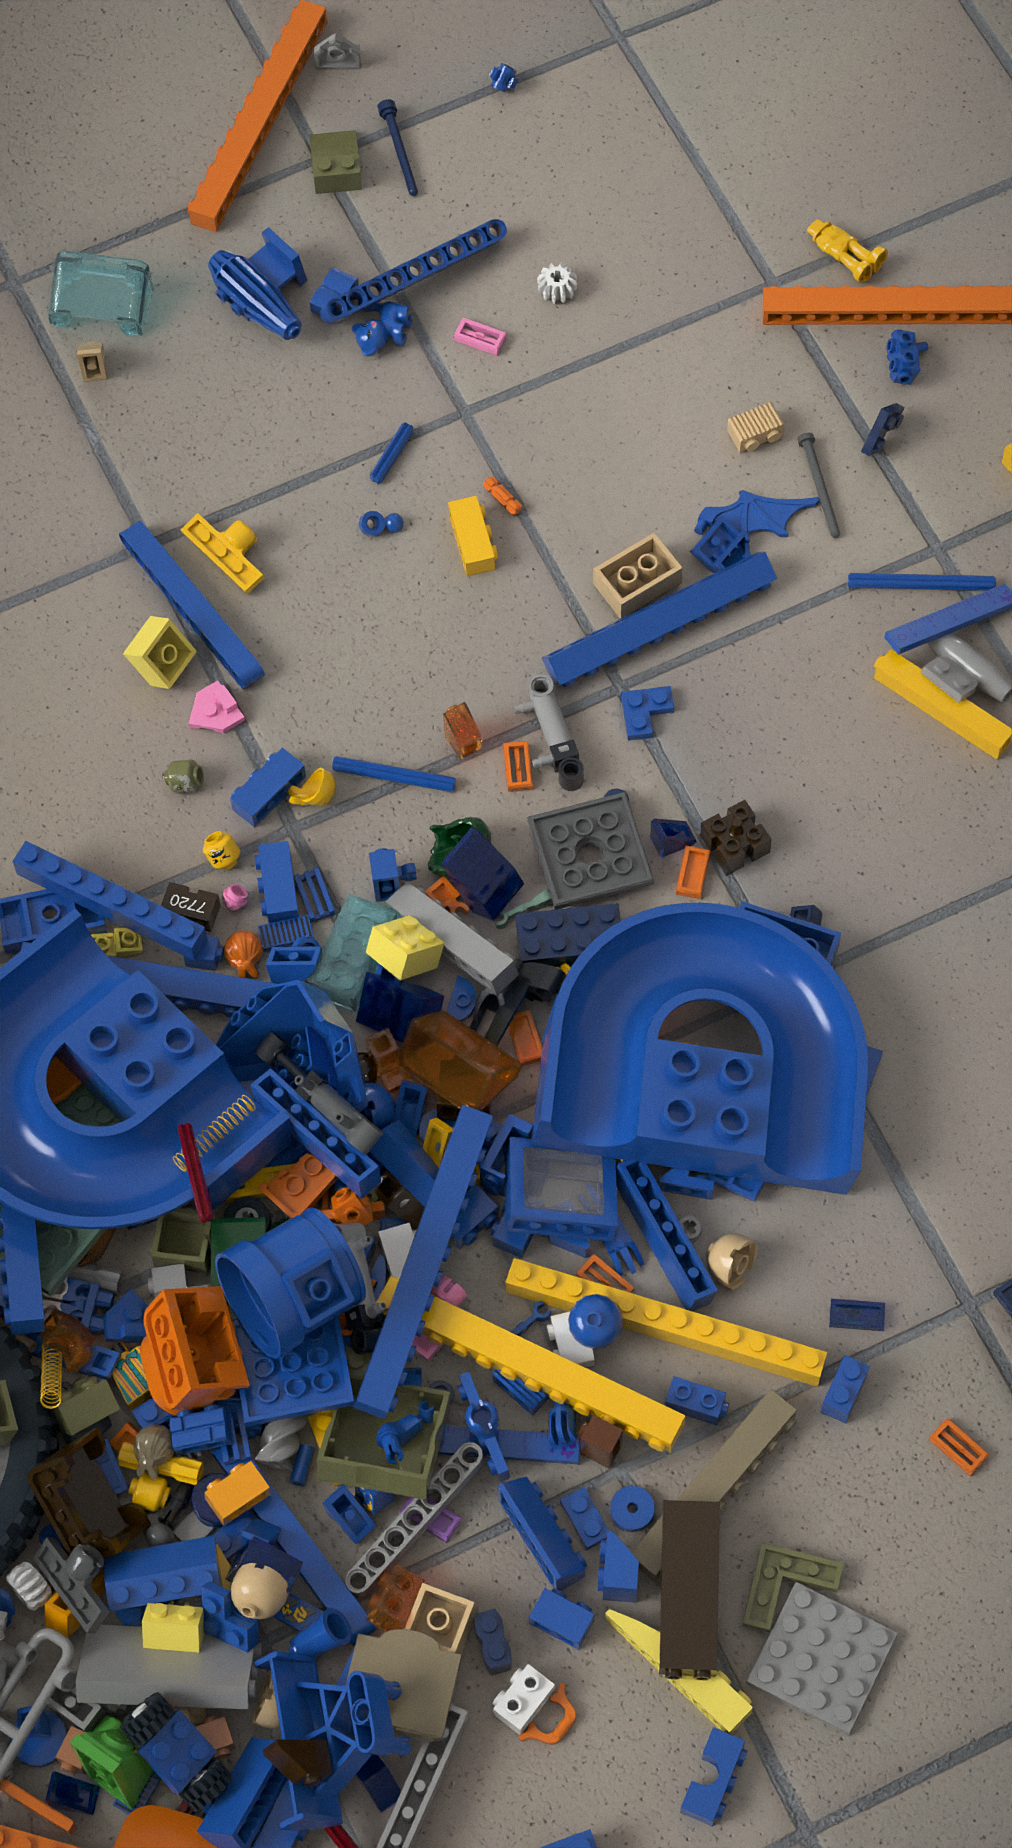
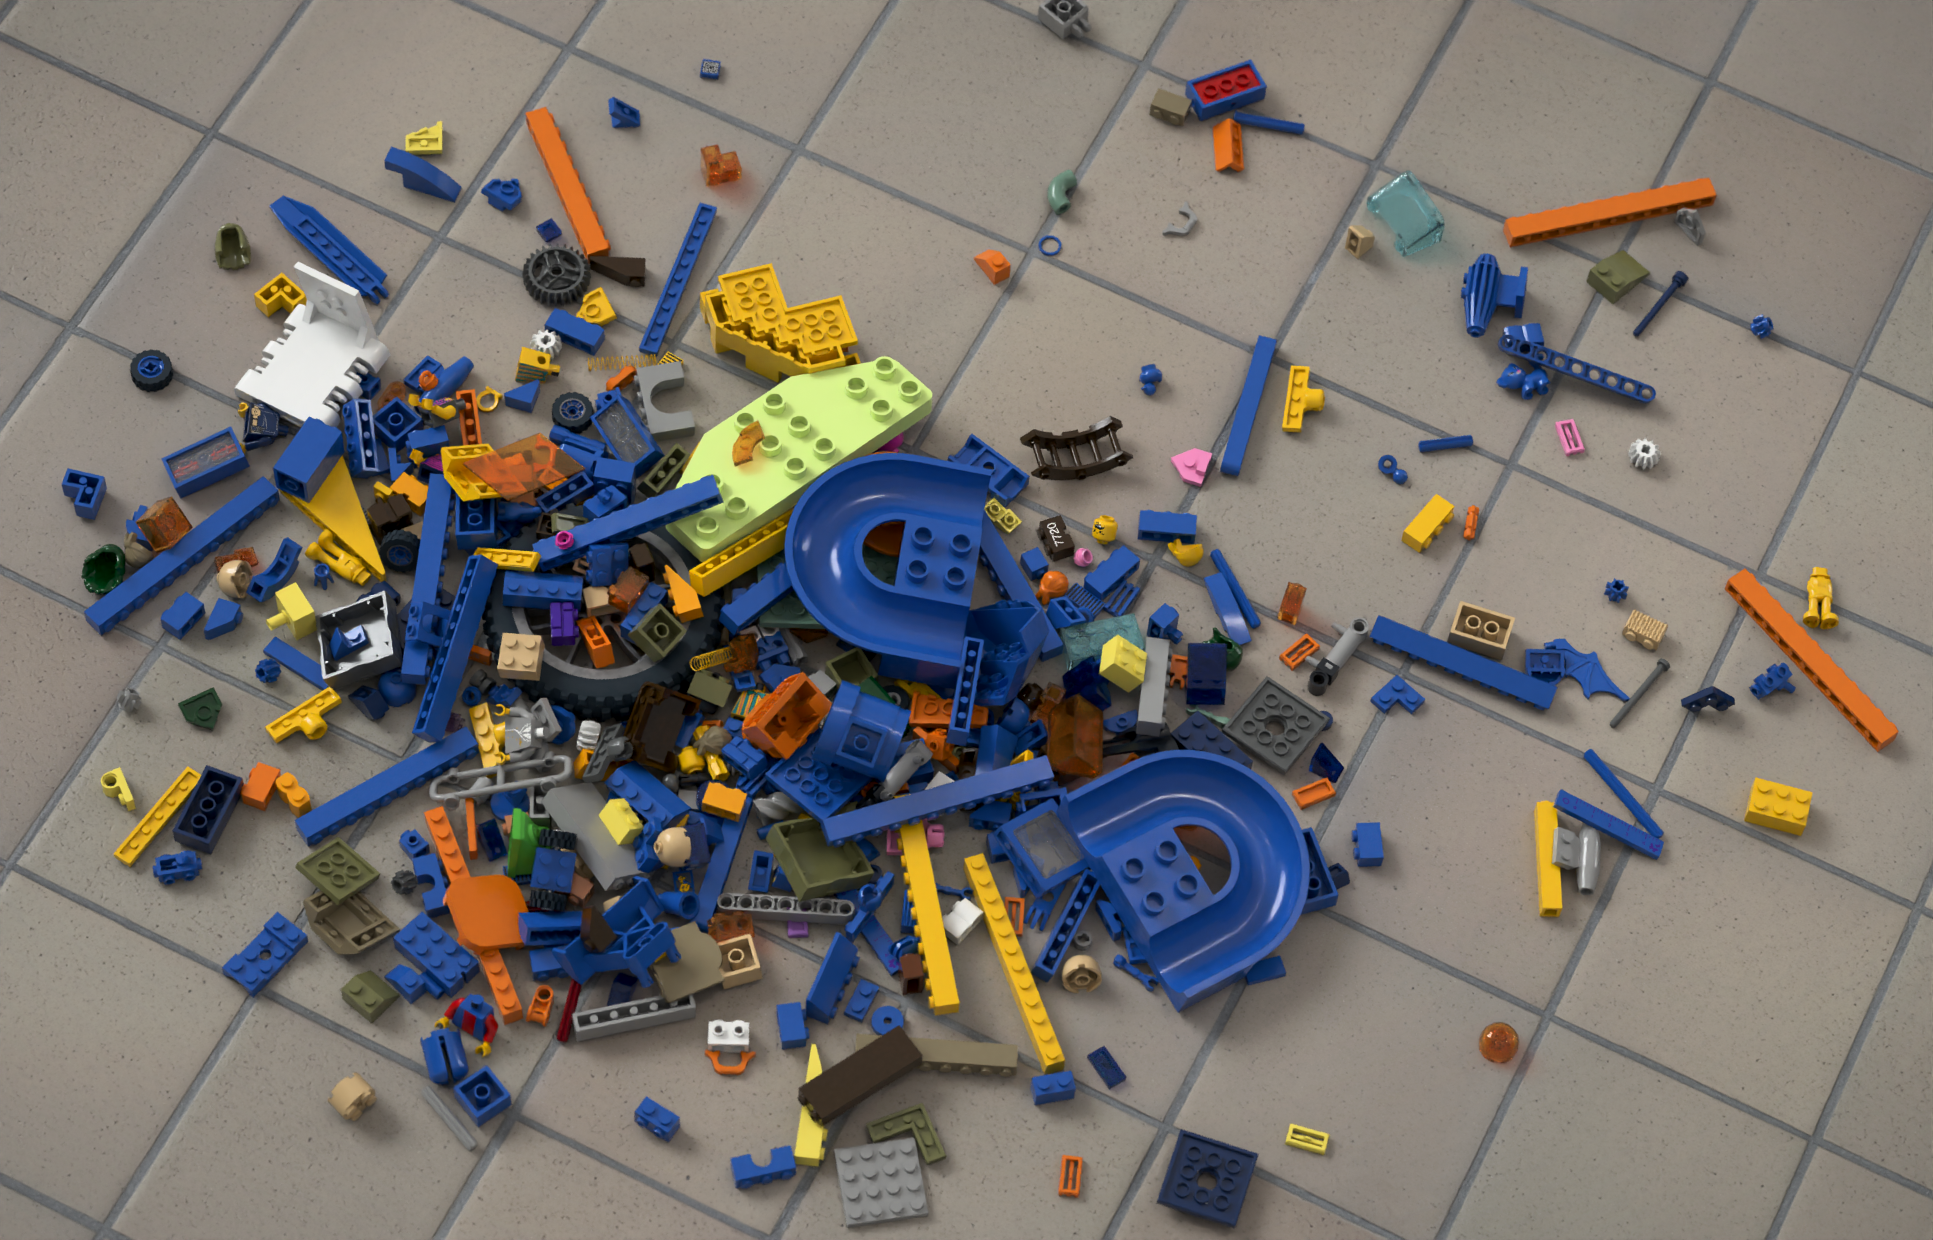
camera: 45 degrees right, 5 degrees down
blue brick [12,841,208,961] -> none
light yellow brick [123,616,197,689] -> none
olive head [164,759,204,793] -> none
yellow piece [173,1095,256,1172] -> none
dark red axle [177,1123,214,1223] -> none
dark grey piece [254,1031,384,1155] -> none
blue arm [376,1401,435,1464] -> none
dark blue brick [474,1609,512,1676] -> none
blue cylinder [568,1294,623,1349] -> none
blue slope [598,1531,639,1603] -> none
blue brick [665,1376,729,1426] -> none
dark brown brick [700,800,772,876] -> none
none -> dark brown fence [1020,416,1133,480]
none -> blue piece [1113,954,1159,992]
none -> blue animal [1139,364,1162,396]
none -> blue slope [1203,572,1252,645]
none -> blue brick [1351,822,1384,867]
none -> blue gear [1604,578,1629,603]

